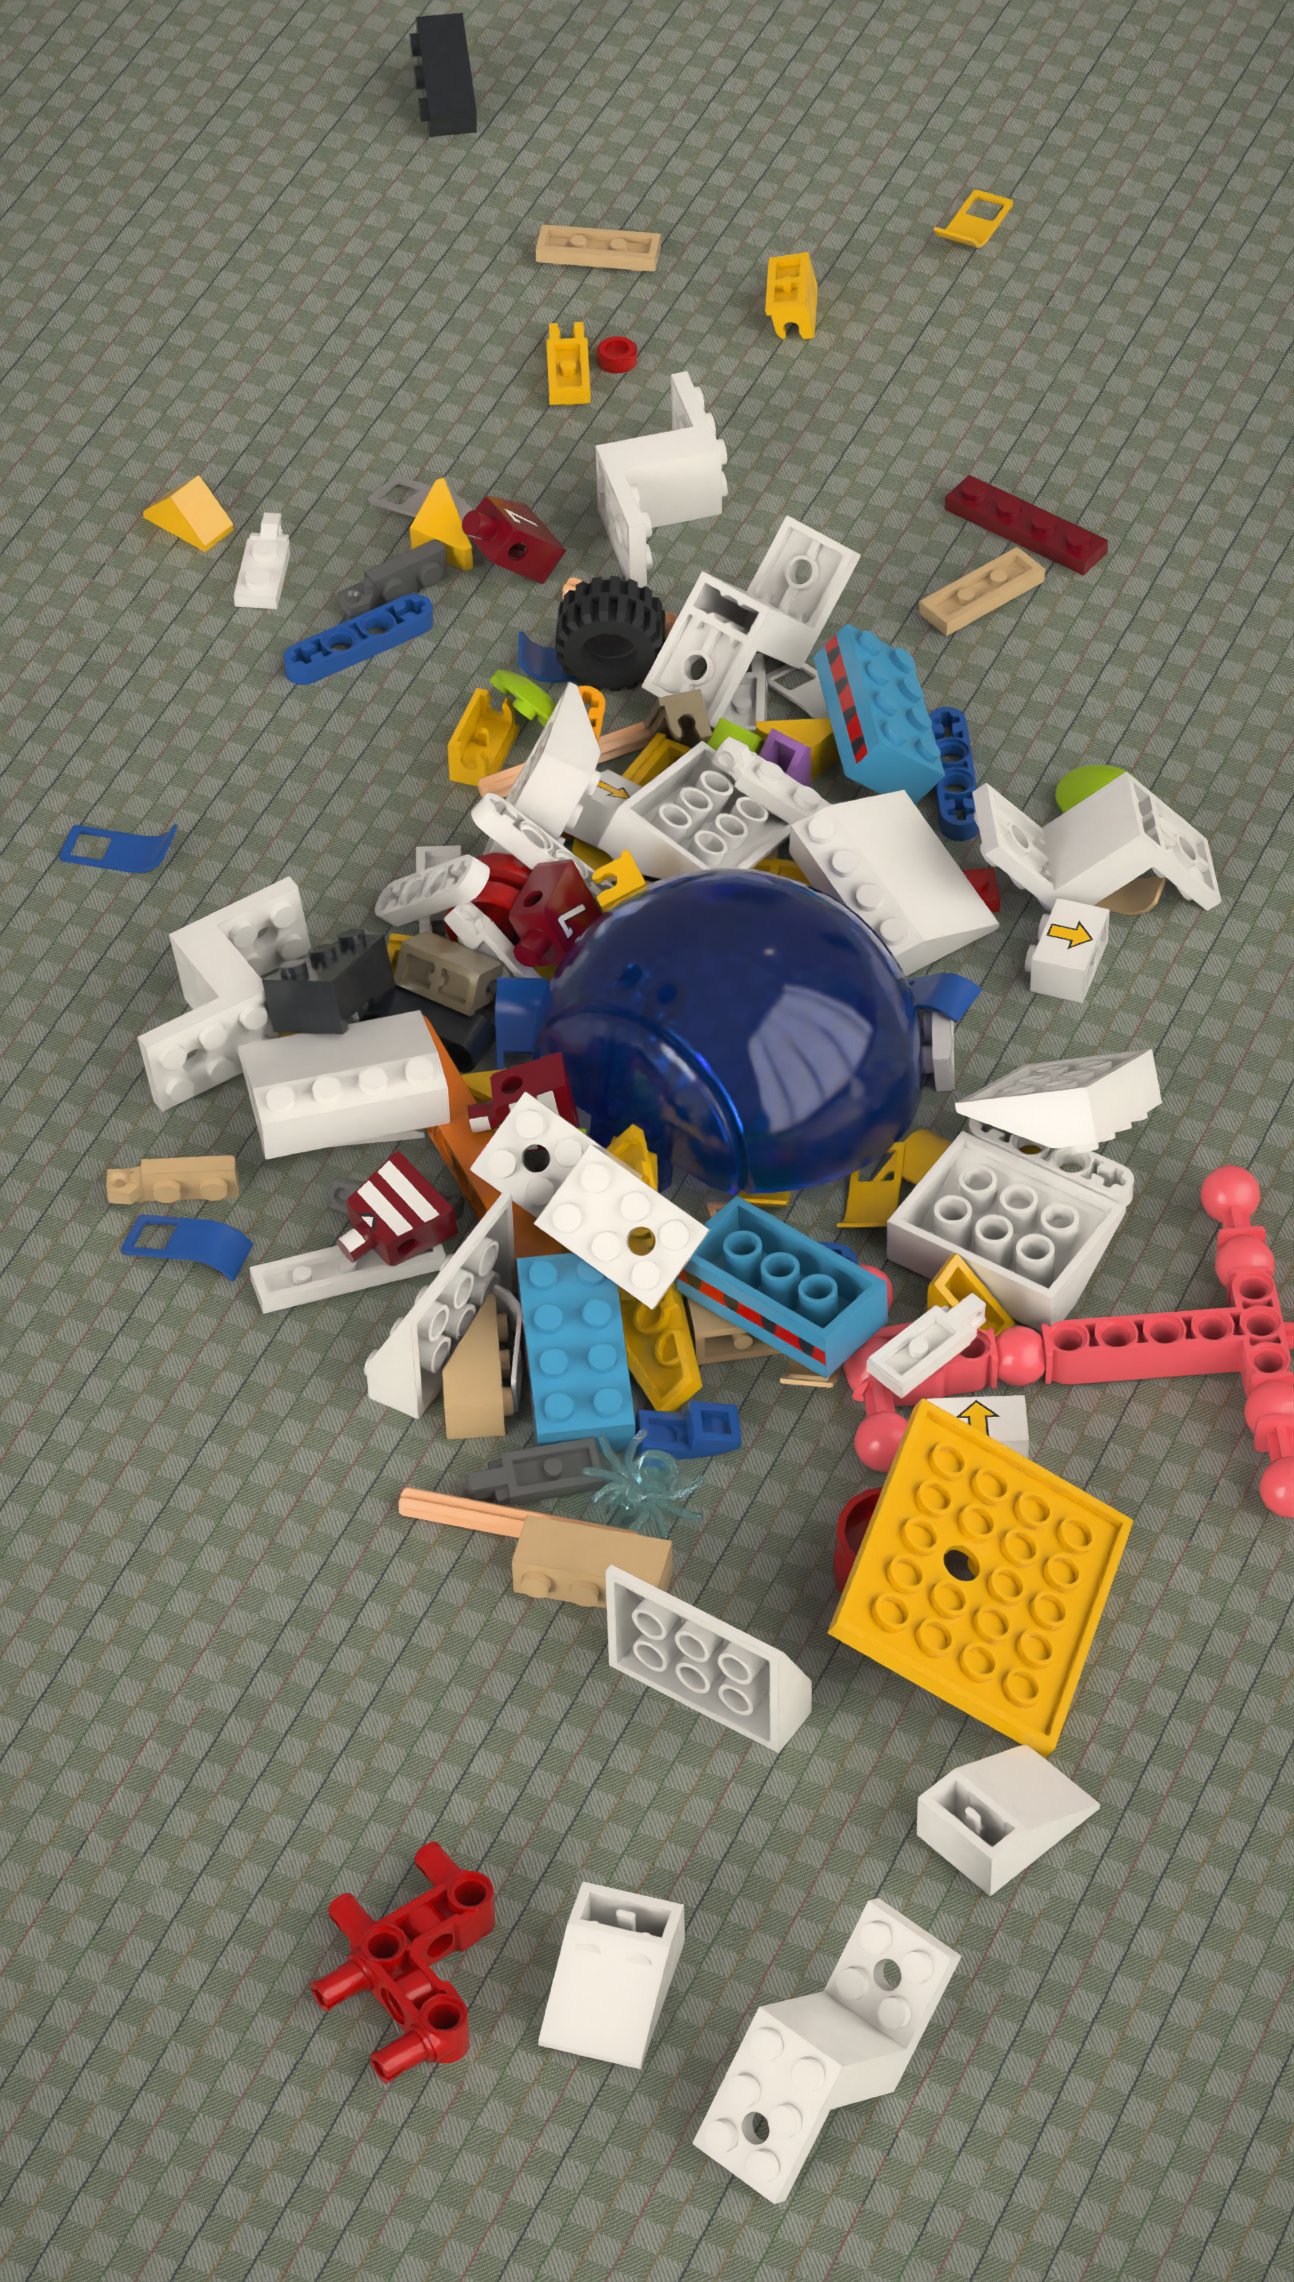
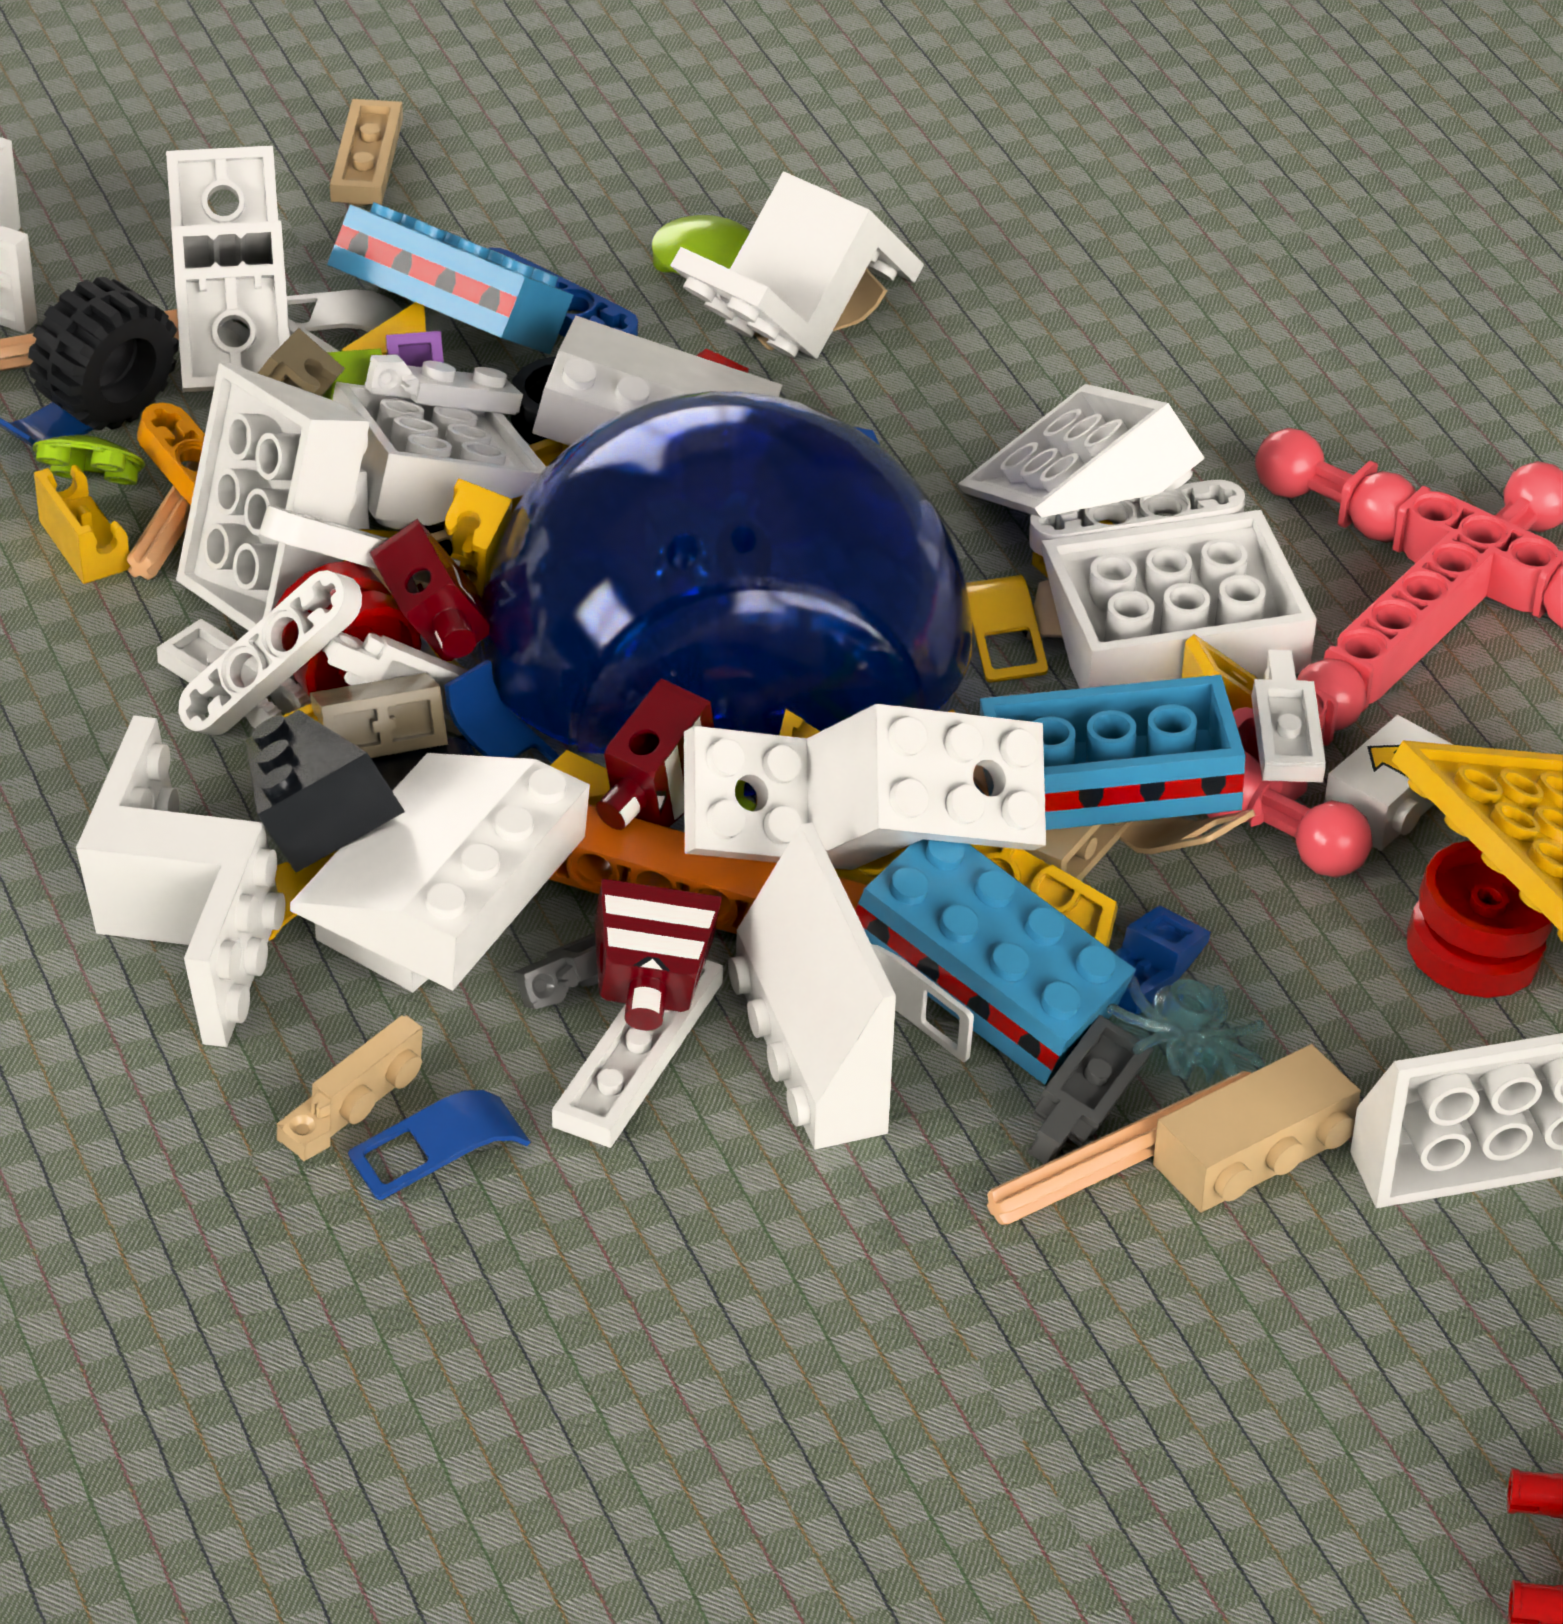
camera: 50 degrees left, 5 degrees down
tan slope [442,1294,514,1440] -> none
yellow piece [837,1142,906,1229] -> none
dark red plate [945,475,1108,576] -> none
white brick [1025,898,1110,1003] -> none

